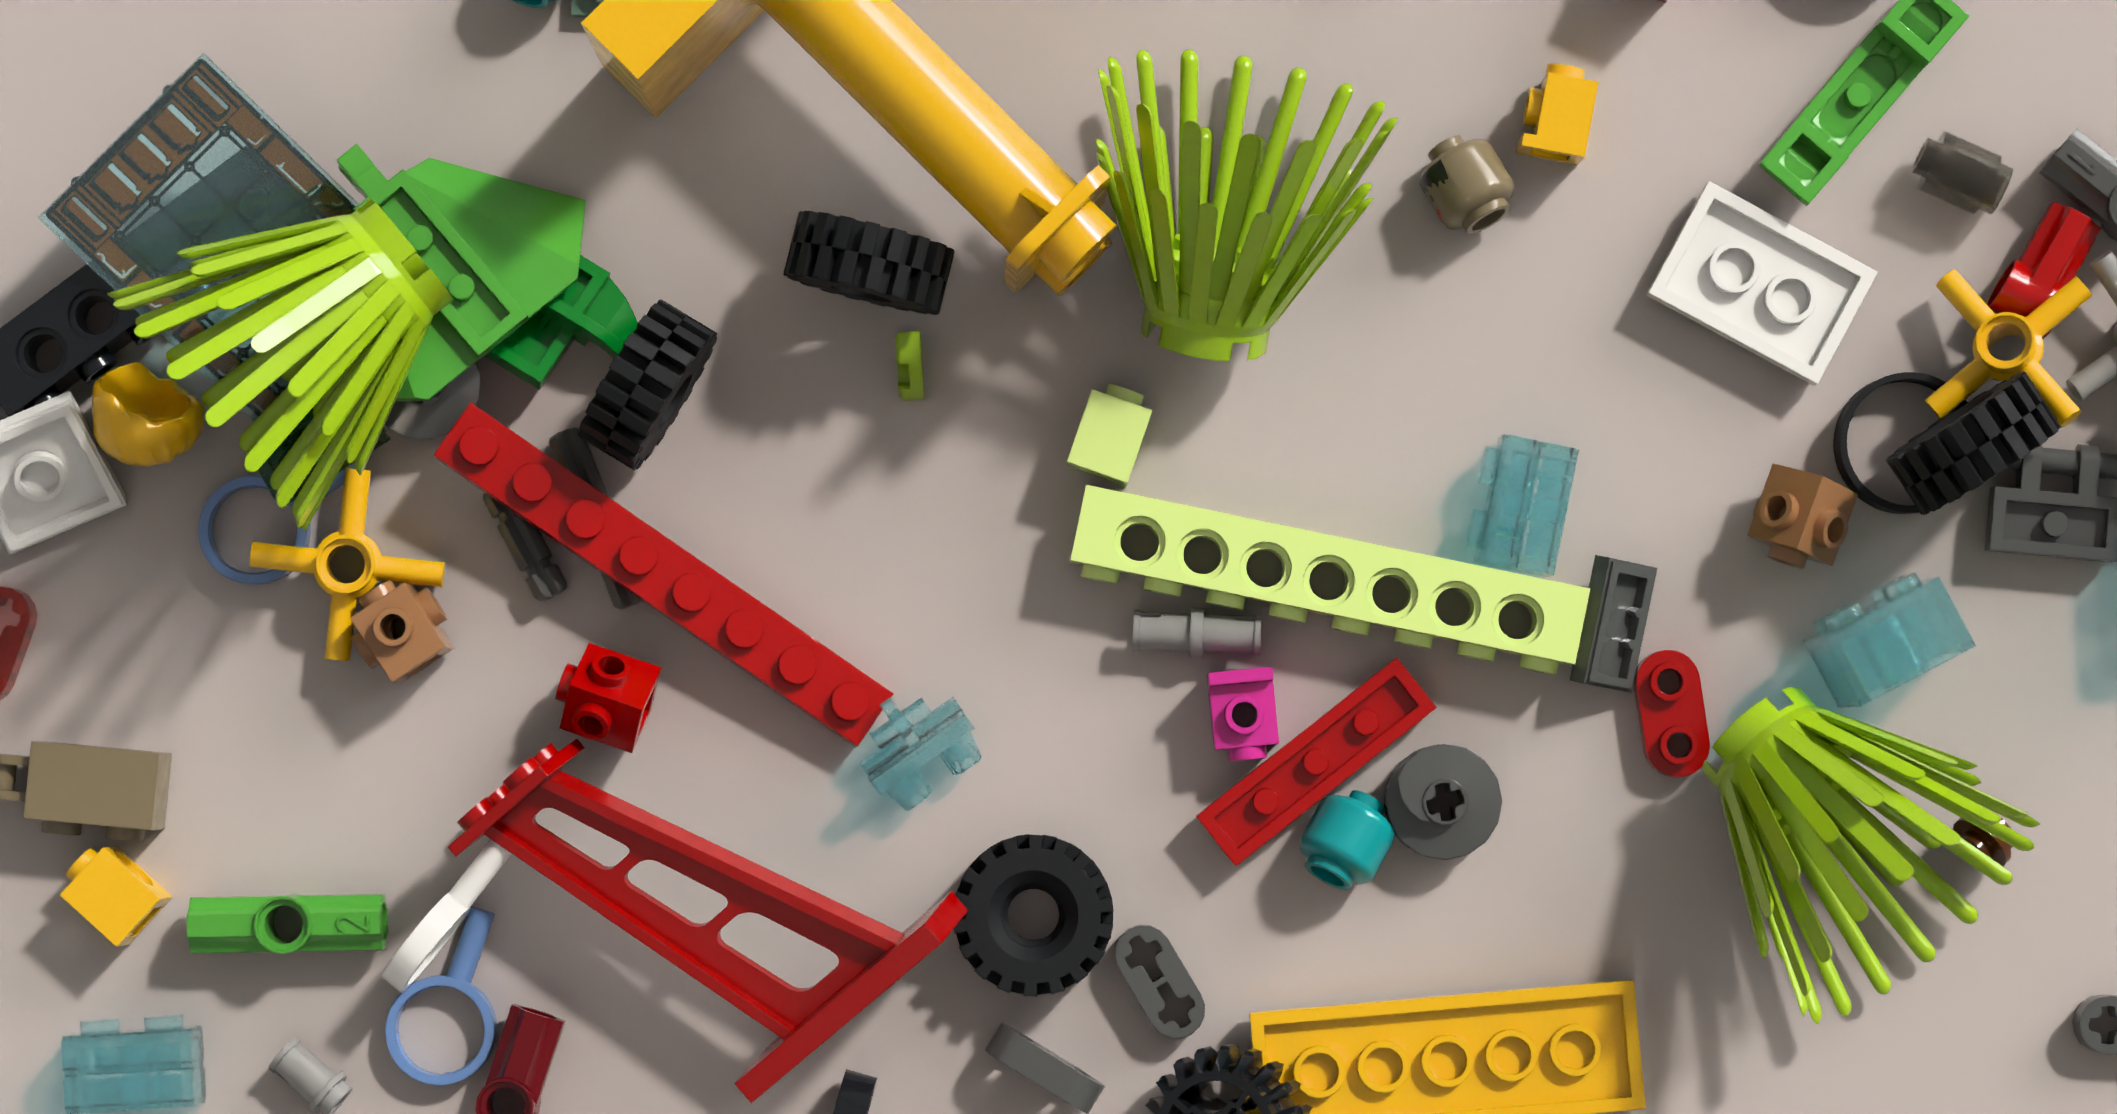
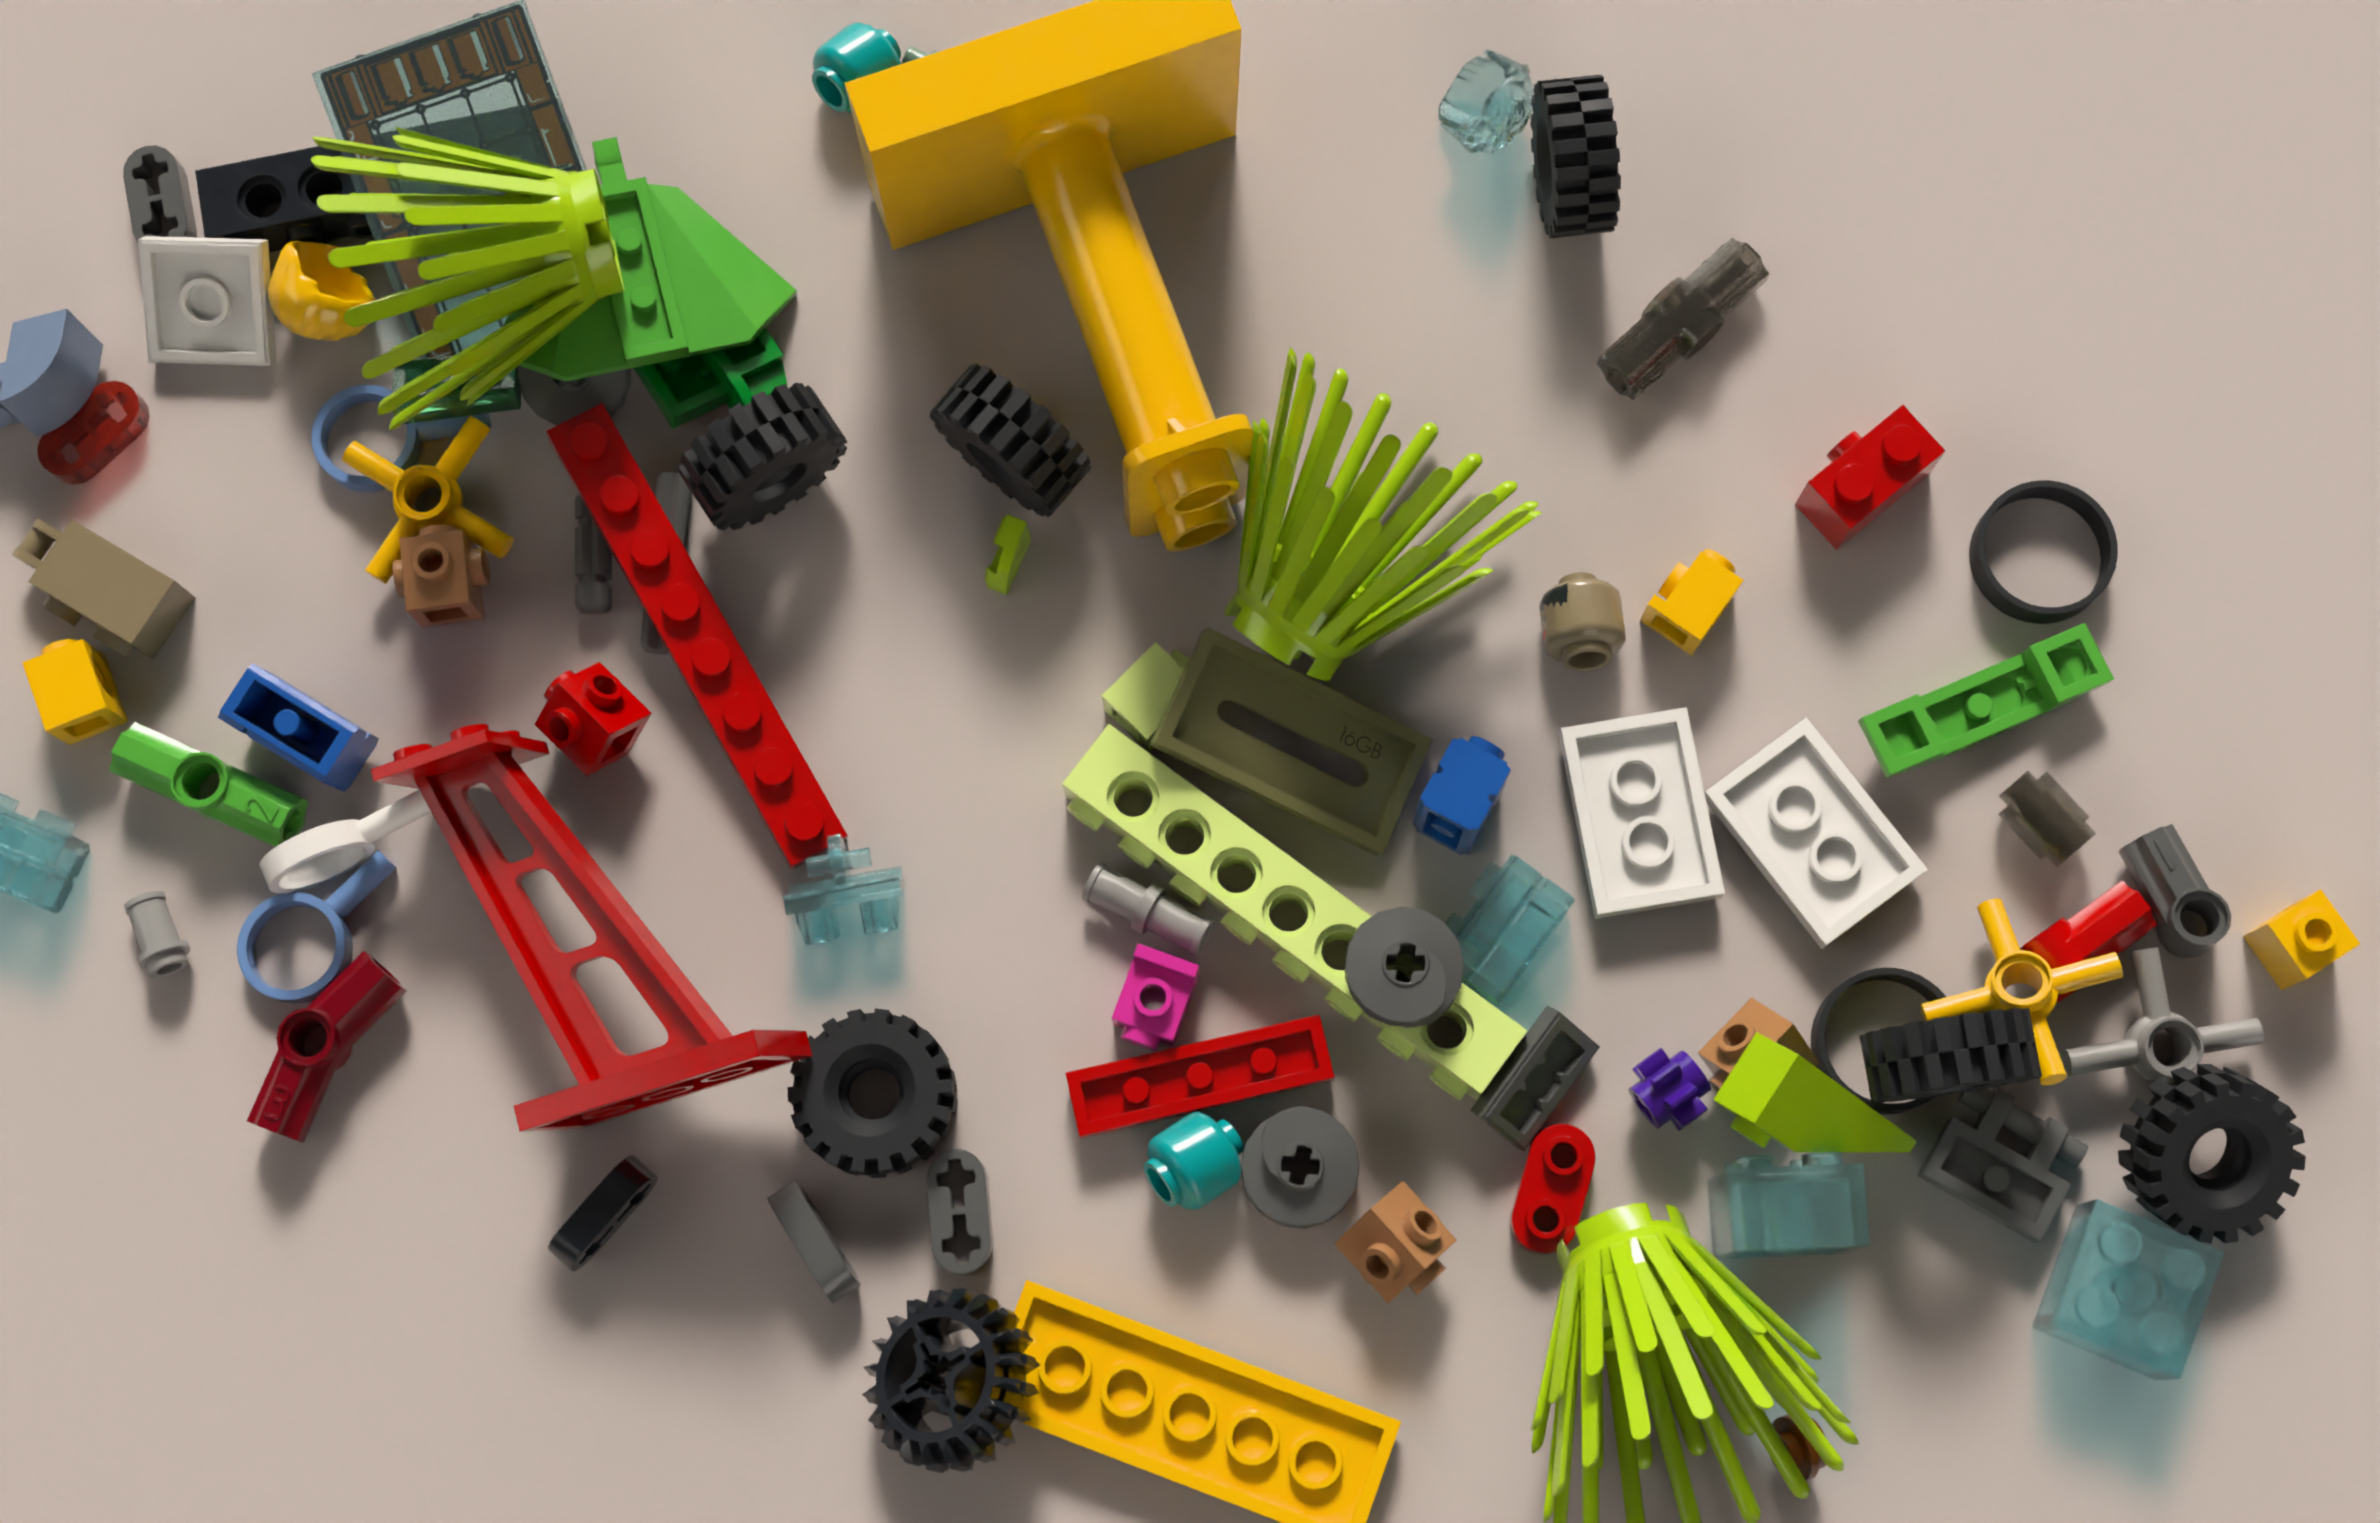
camera: 25 degrees right, 10 degrees down
none -> blue brick [217,663,379,792]
none -> olive piece [1150,627,1433,856]
none -> medium nougat brick [1334,1181,1457,1303]
none -> dark grey piece [1344,906,1464,1028]
none -> blue brick [1413,736,1511,855]
none -> white plate [1559,707,1725,919]
none -> dark purple gear [1628,1048,1711,1131]
none -> lime slope [1713,1032,1917,1153]

